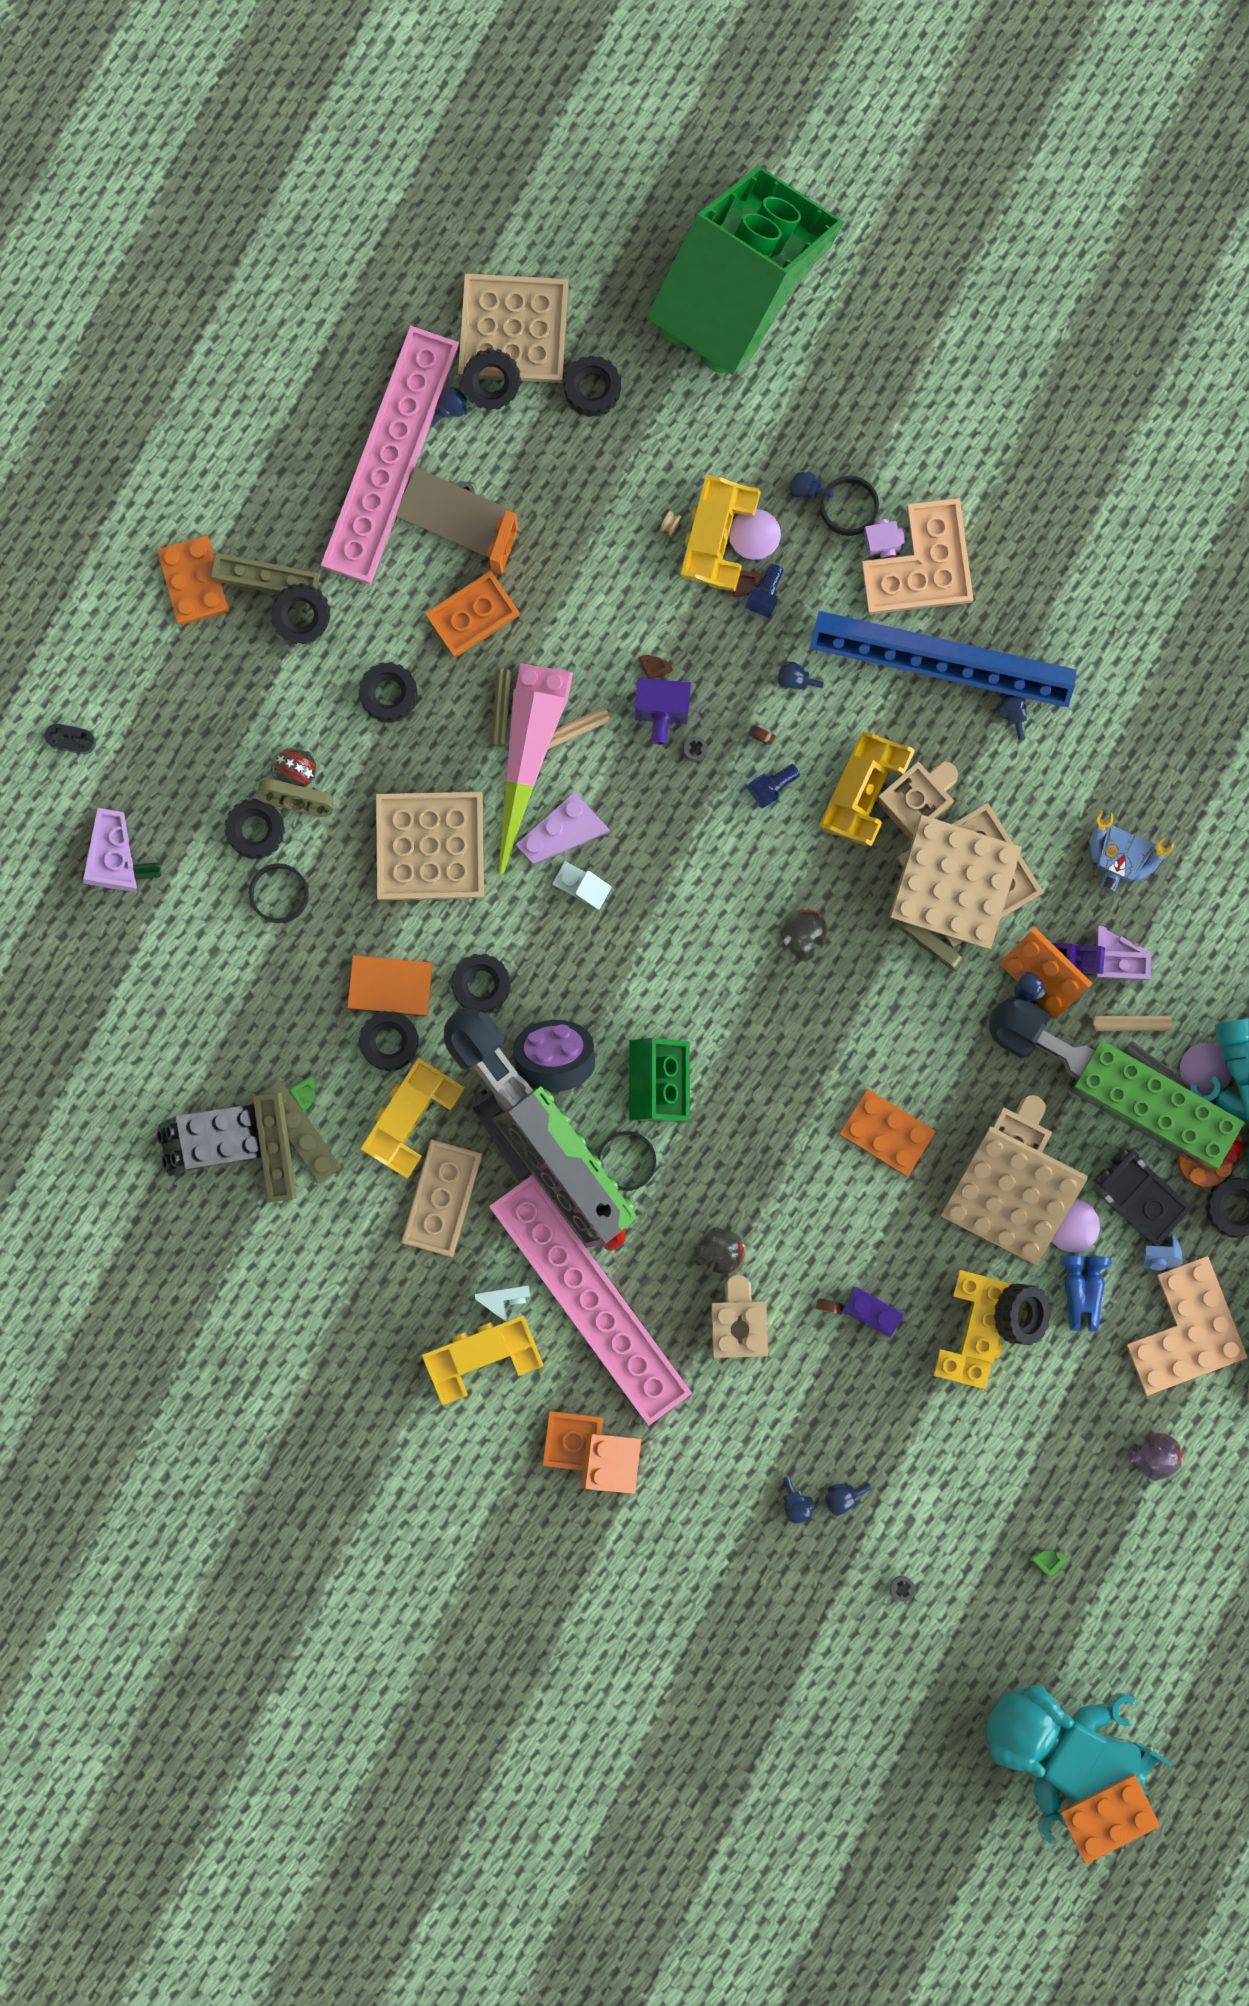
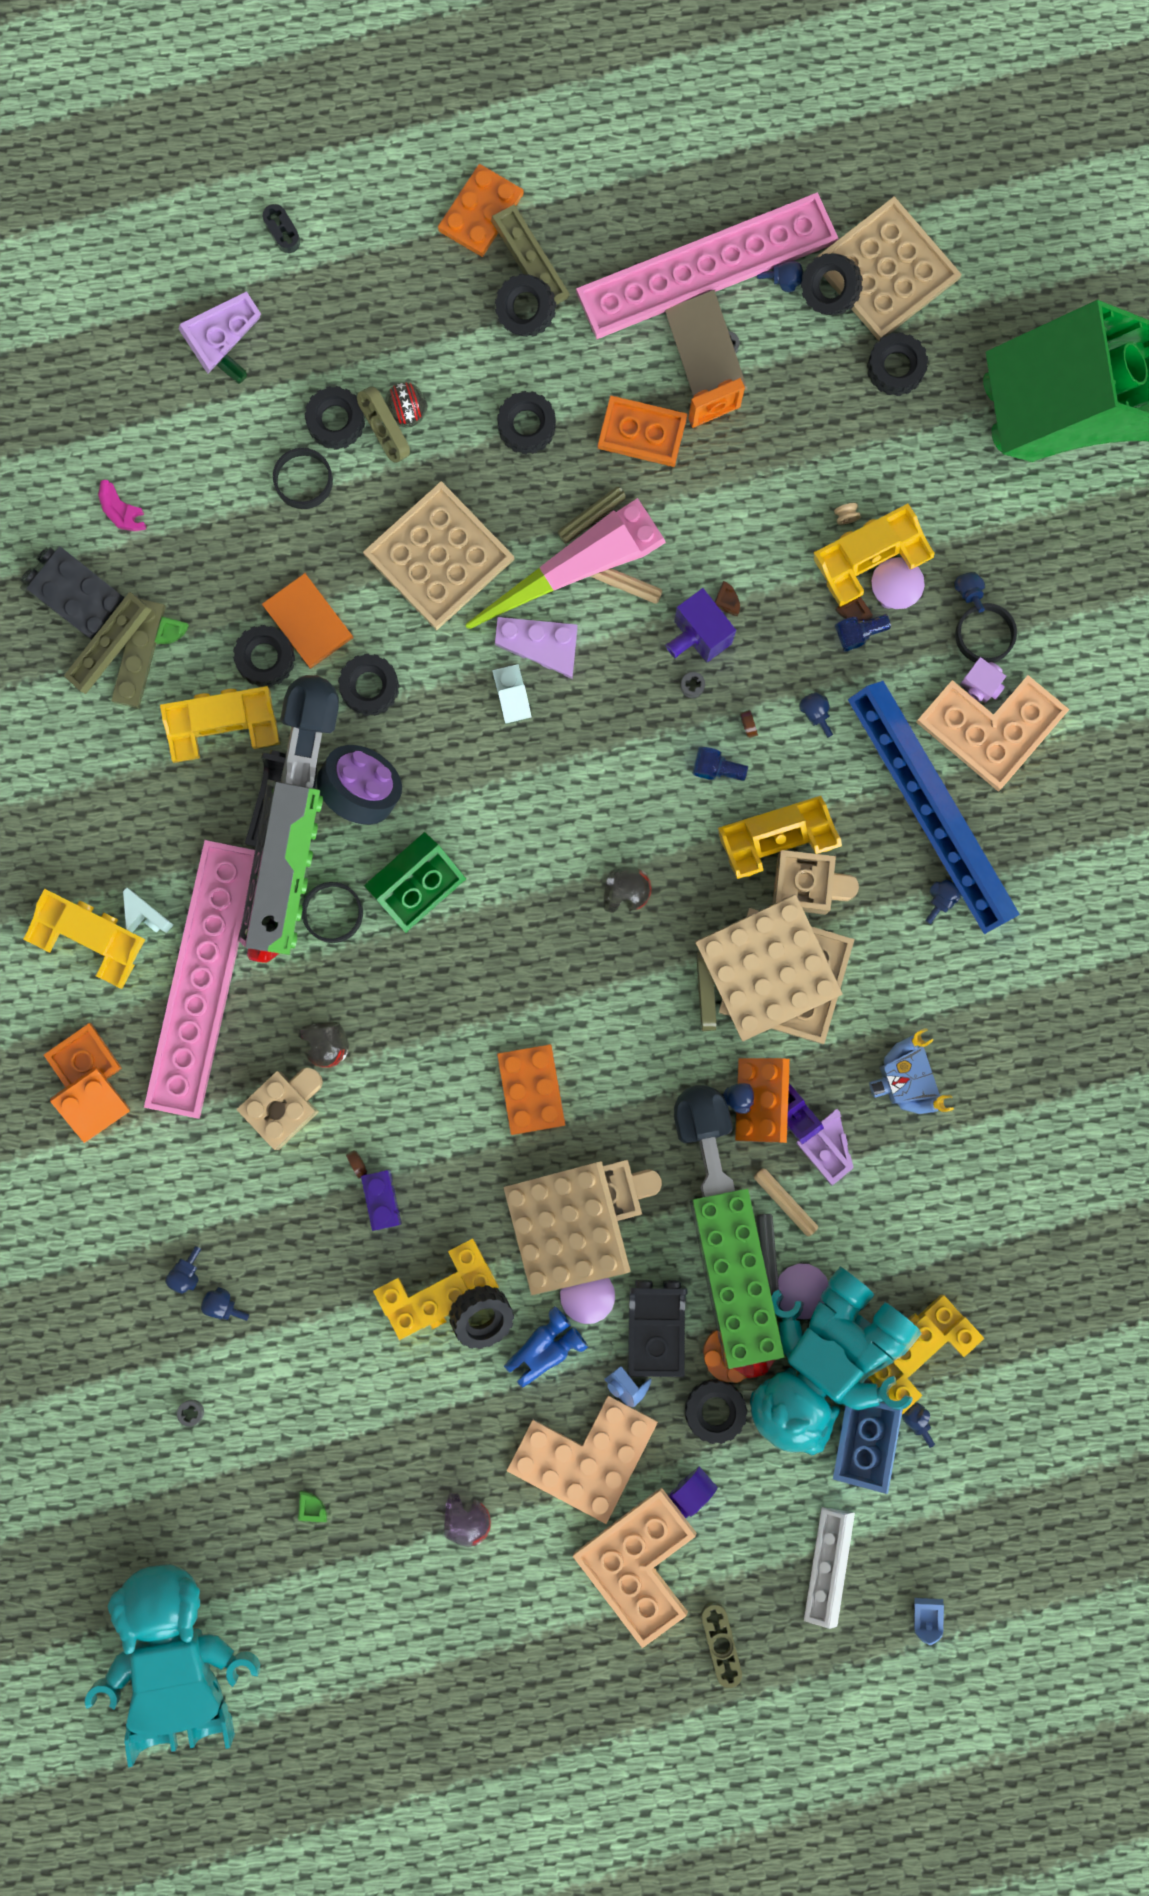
camera: 45 degrees right, 0 degrees up
tan tile [401,1139,483,1257] -> none
orange plate [1059,1773,1160,1864] -> none
none -> dark pink piece [98,479,146,532]

